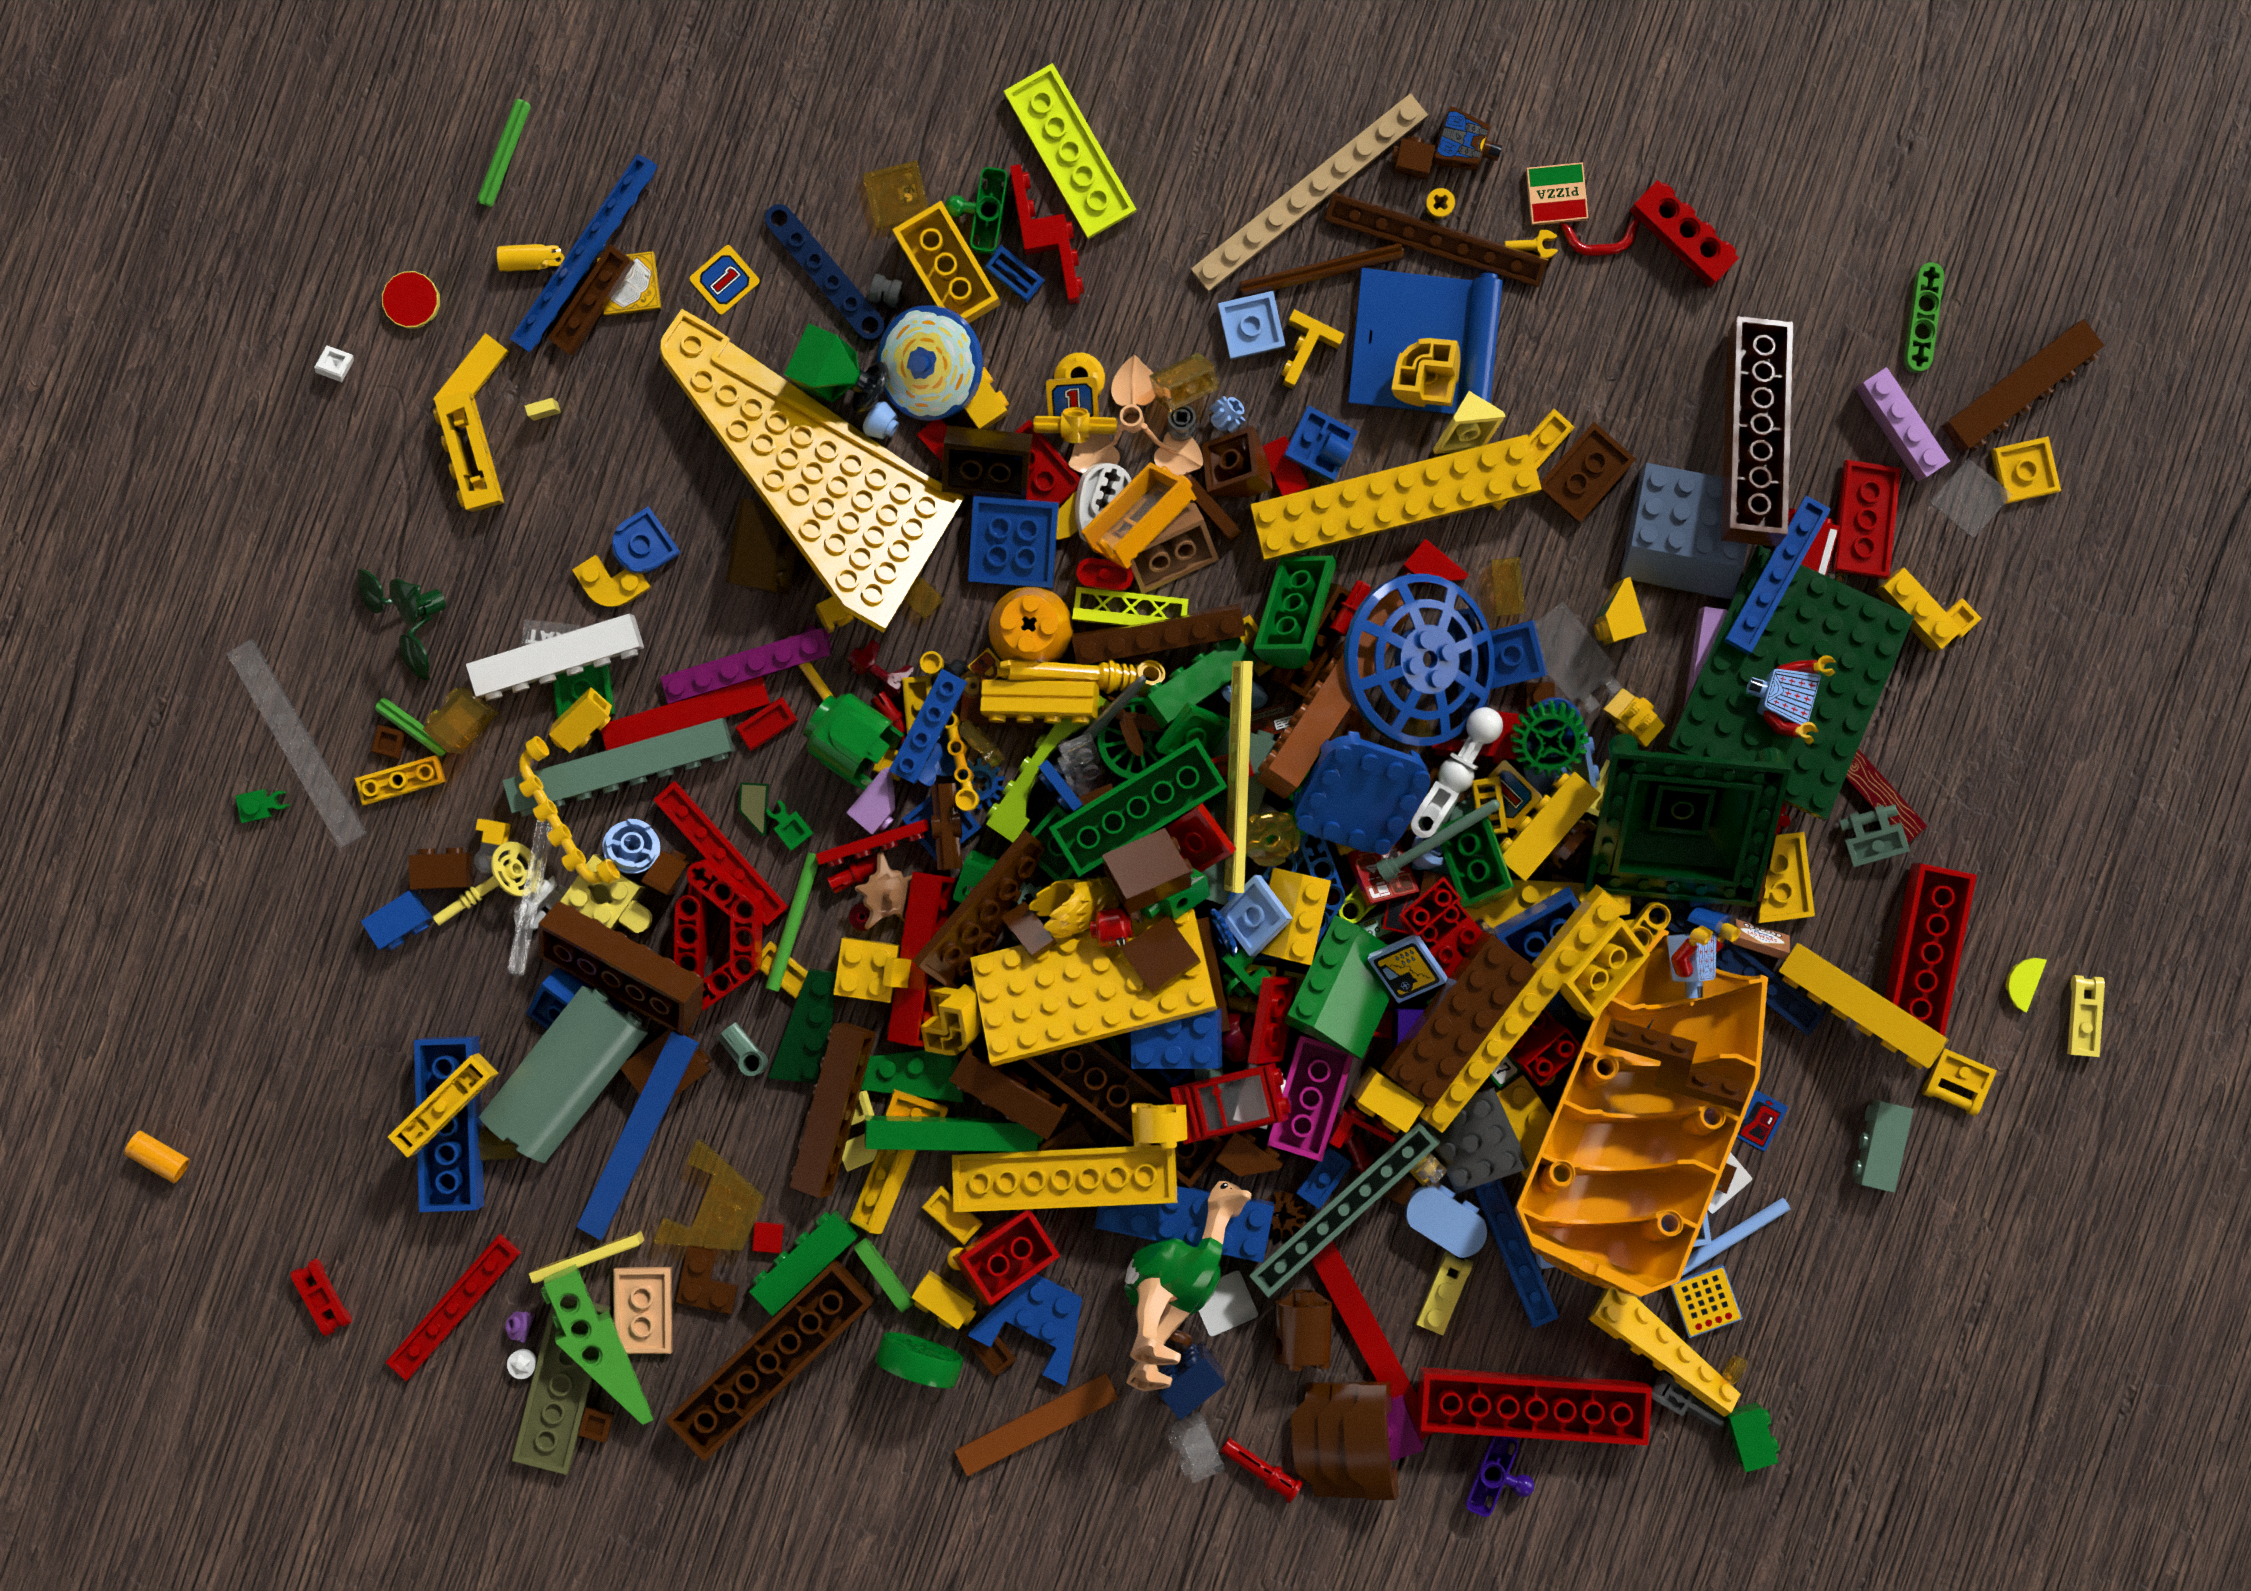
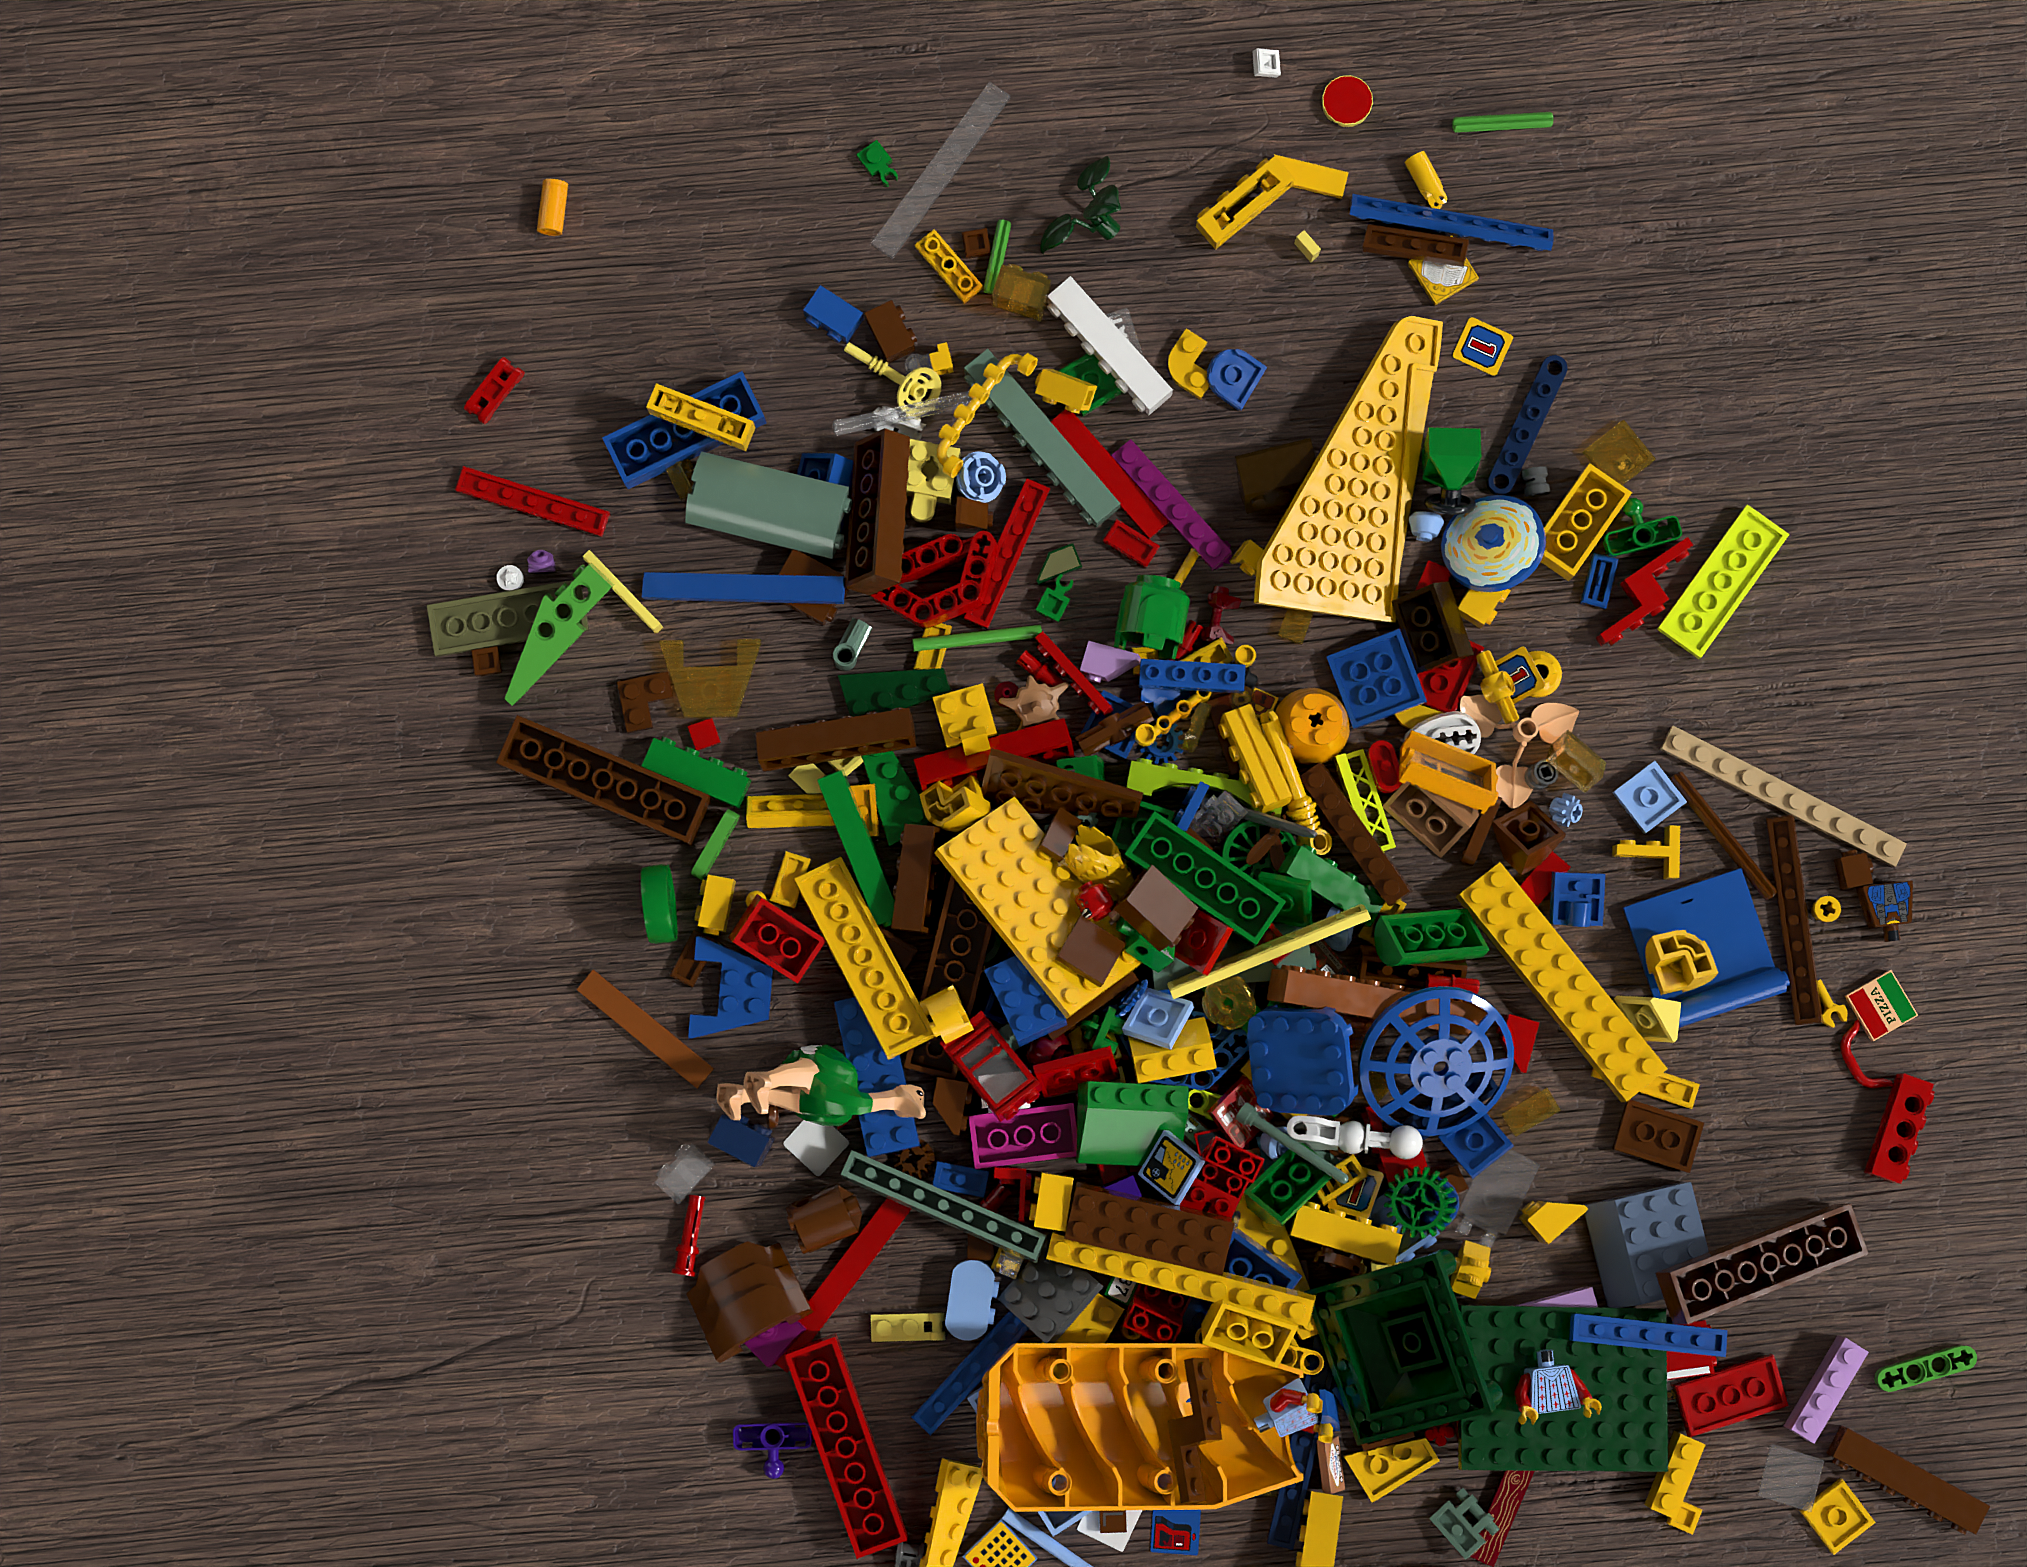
camera: 65 degrees right, 5 degrees down
light nougat tile [614,1267,673,1354] -> none

